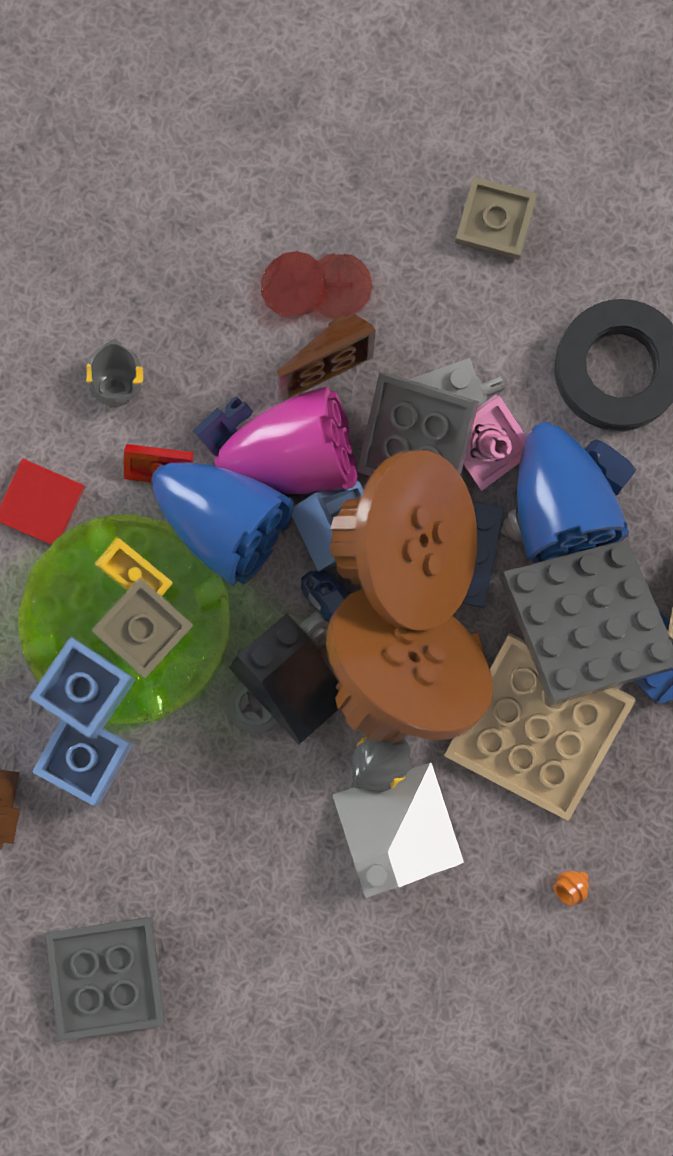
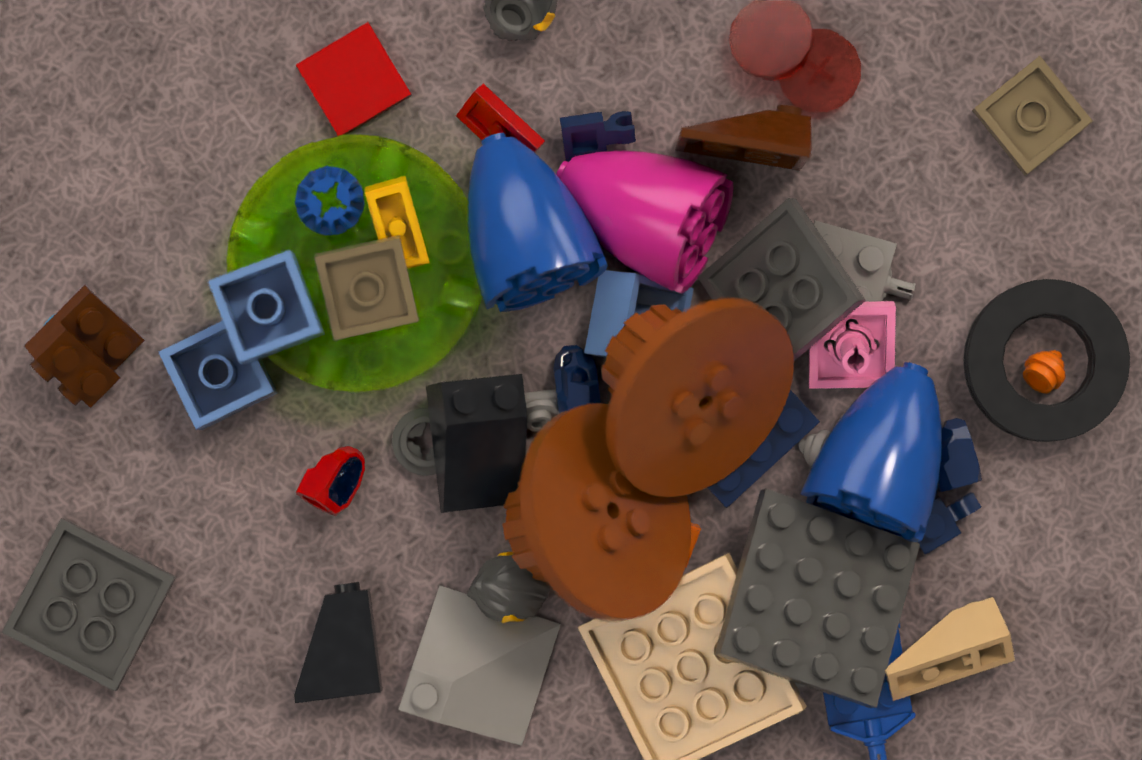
camera: 30 degrees right, 5 degrees up
none -> black slope [294,582,383,703]
none -> blue gear [295,166,364,235]
none -> red rock [296,446,365,516]
none -> dark blue plate [917,492,981,555]
none -> orange plate [1023,350,1066,394]

